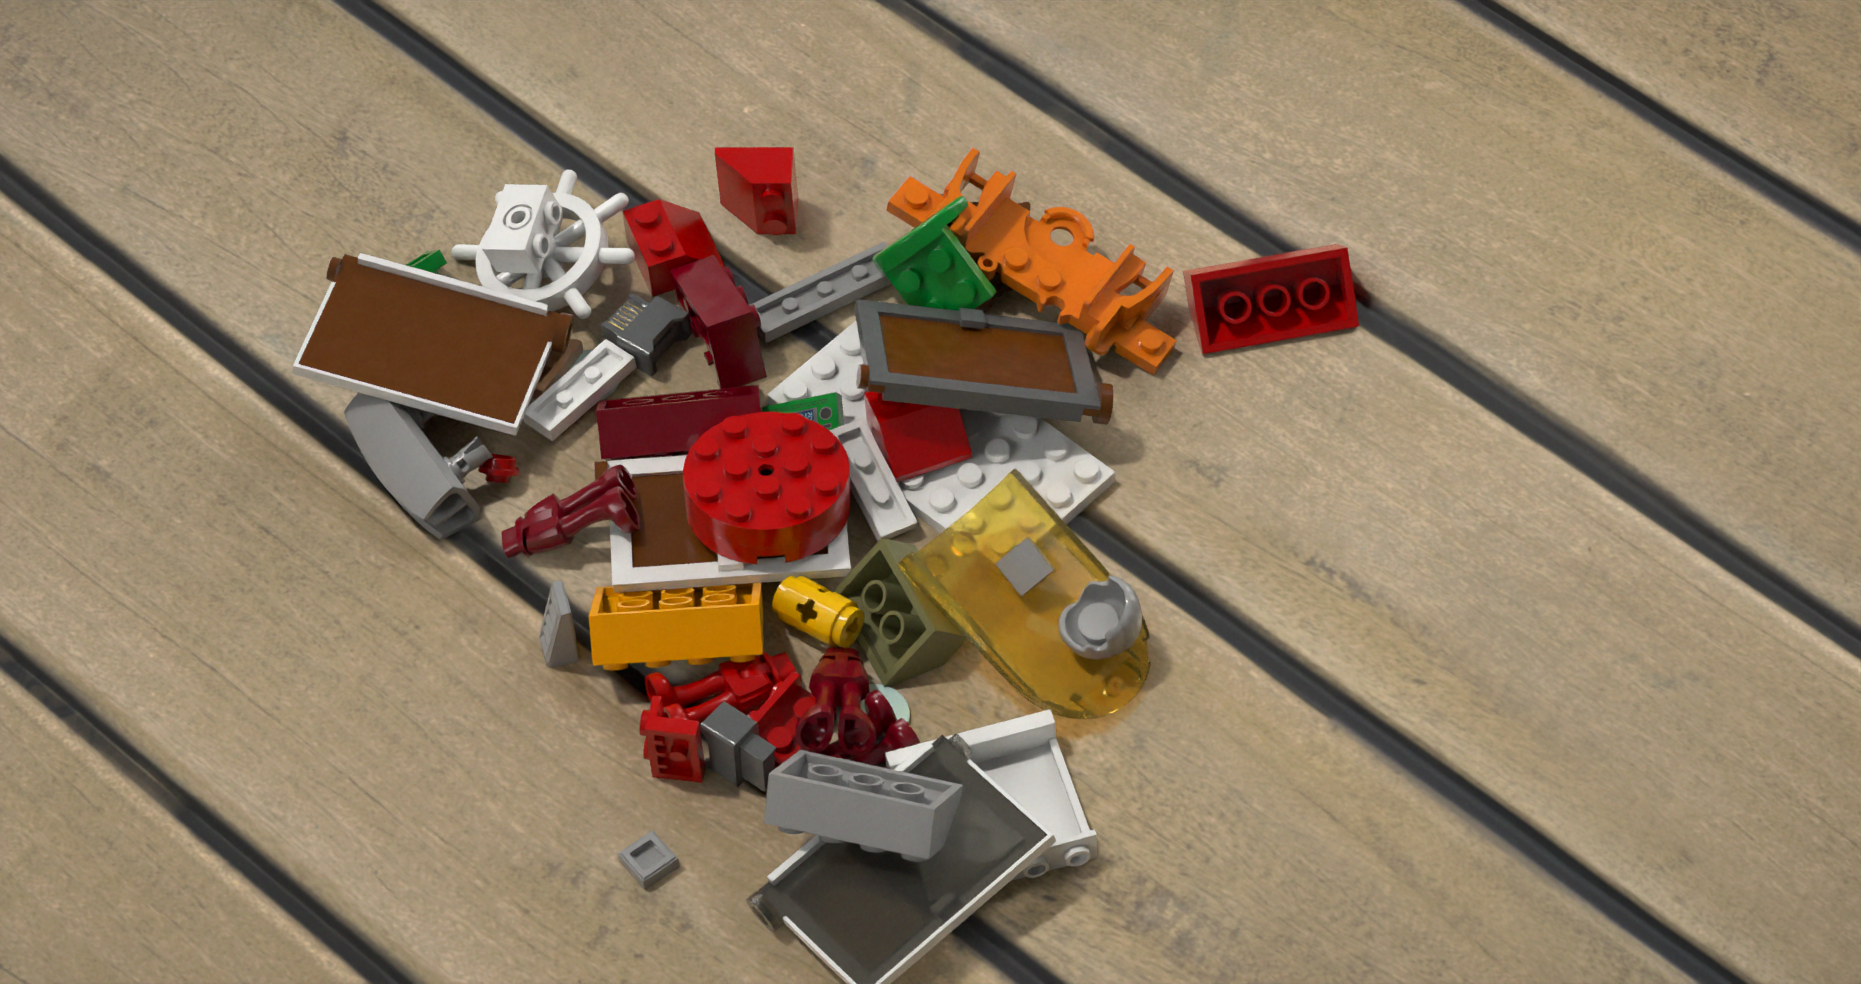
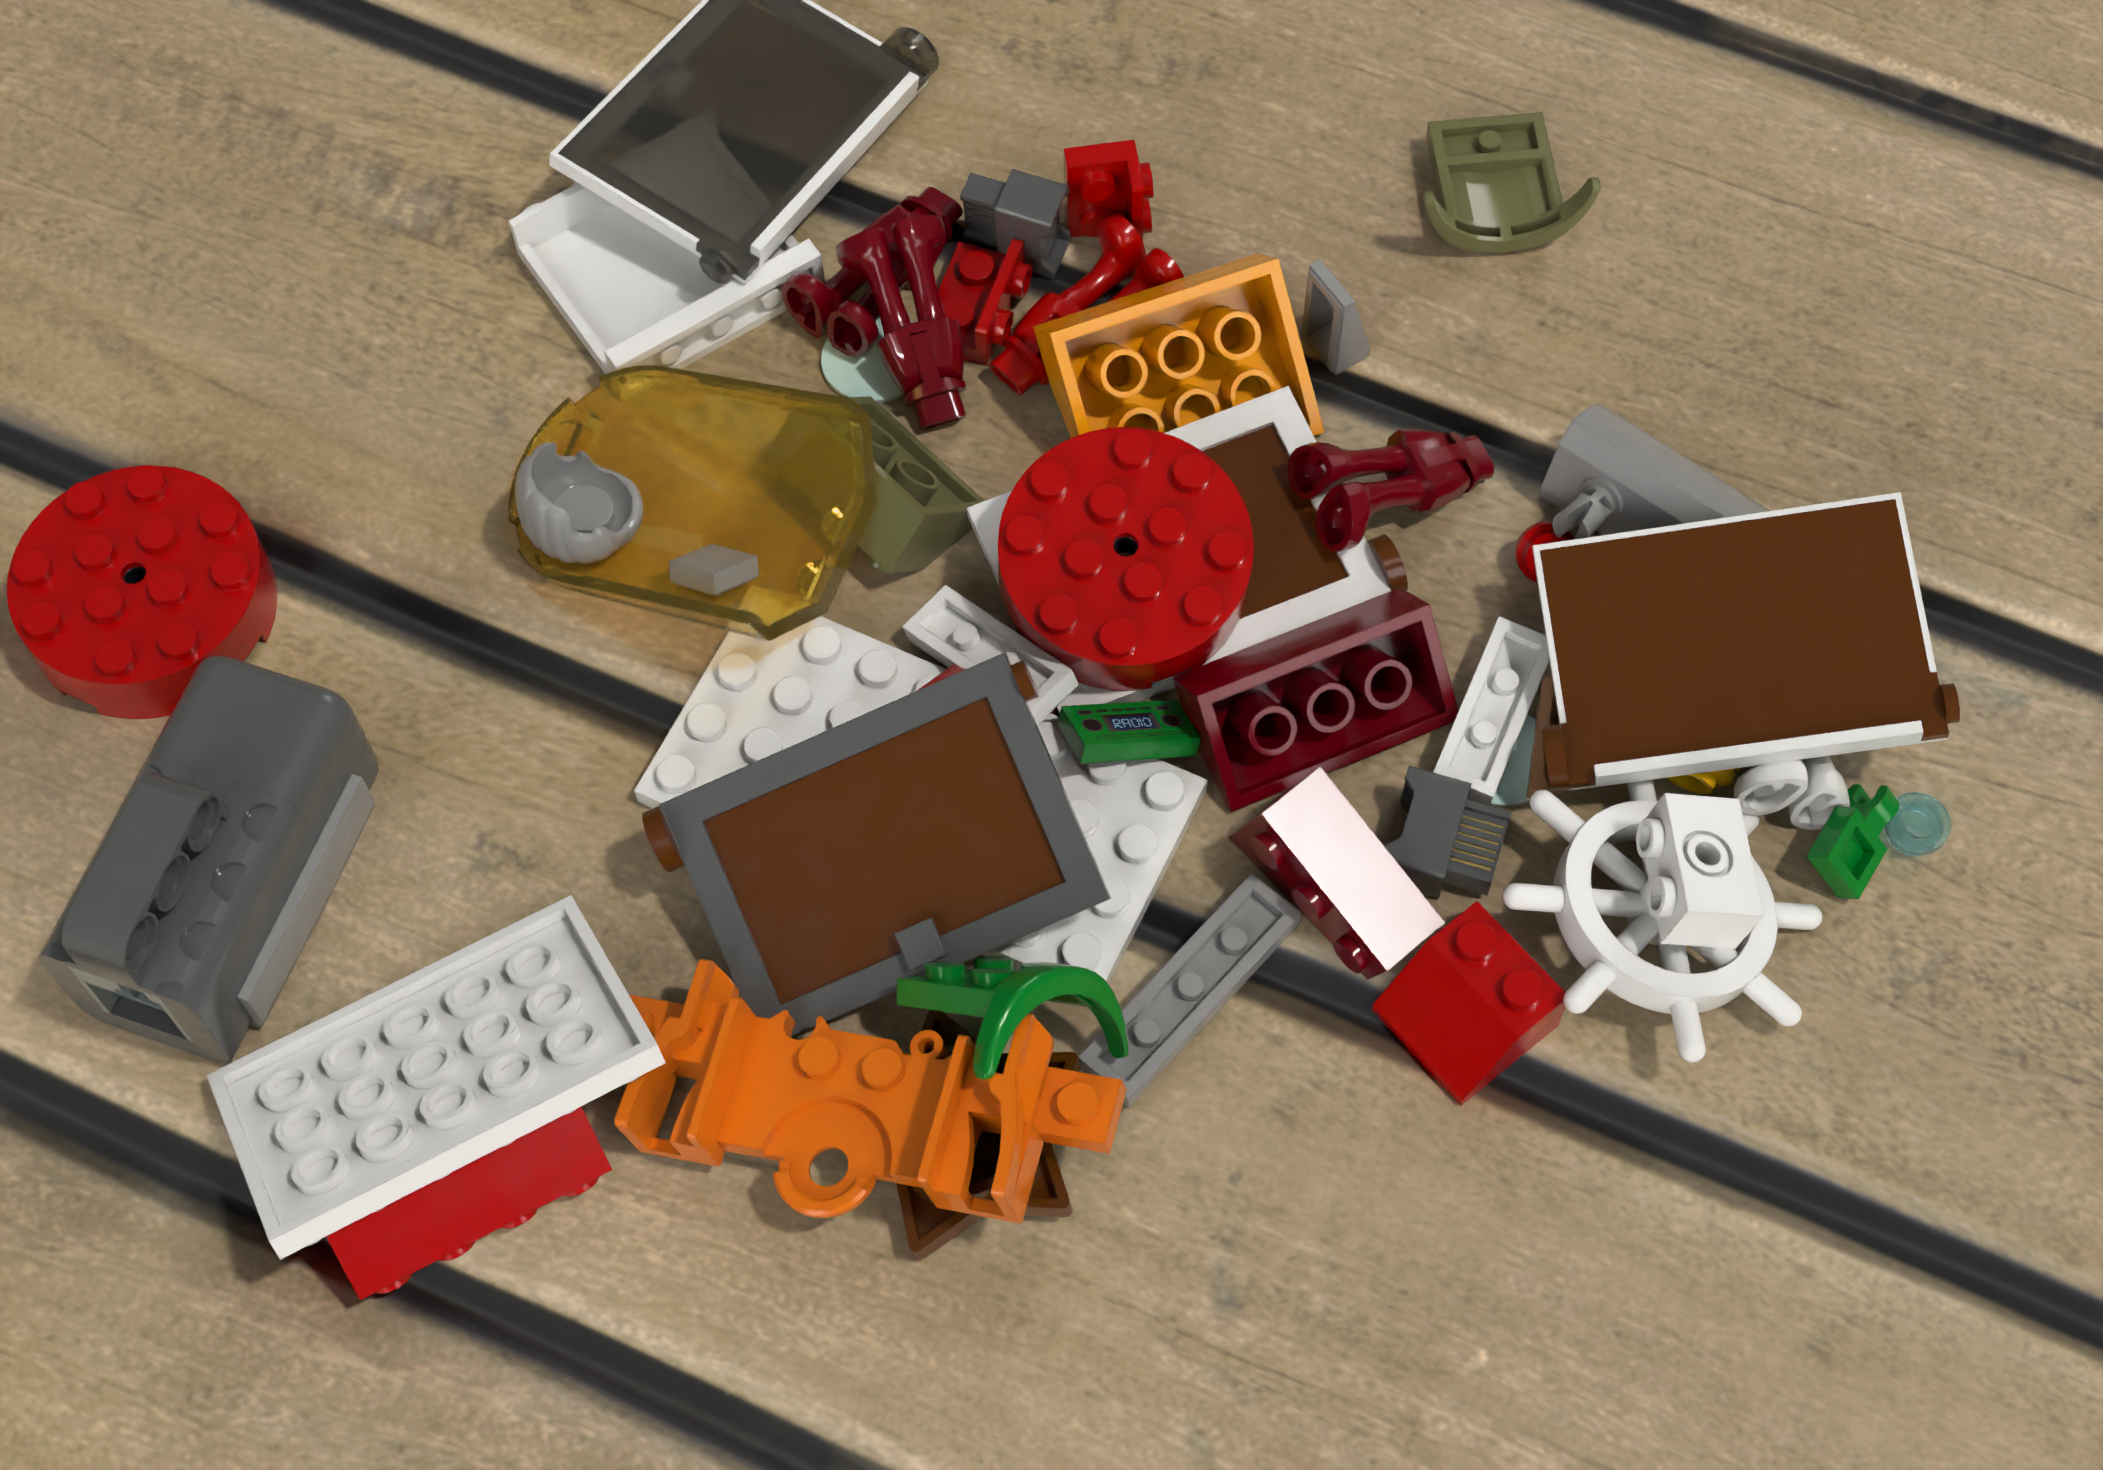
camera: 160 degrees right, 10 degrees up
light grey tile [618,830,679,890] -> none
red slope [715,147,799,235] -> none
light grey slope [764,750,963,862] -> none
yellow piece [772,576,864,648] -> none
none -> red piece [7,465,277,719]
none -> dark grey piece [38,656,379,1064]
none -> white plate [206,895,666,1260]
none -> olive piece [1423,112,1601,253]

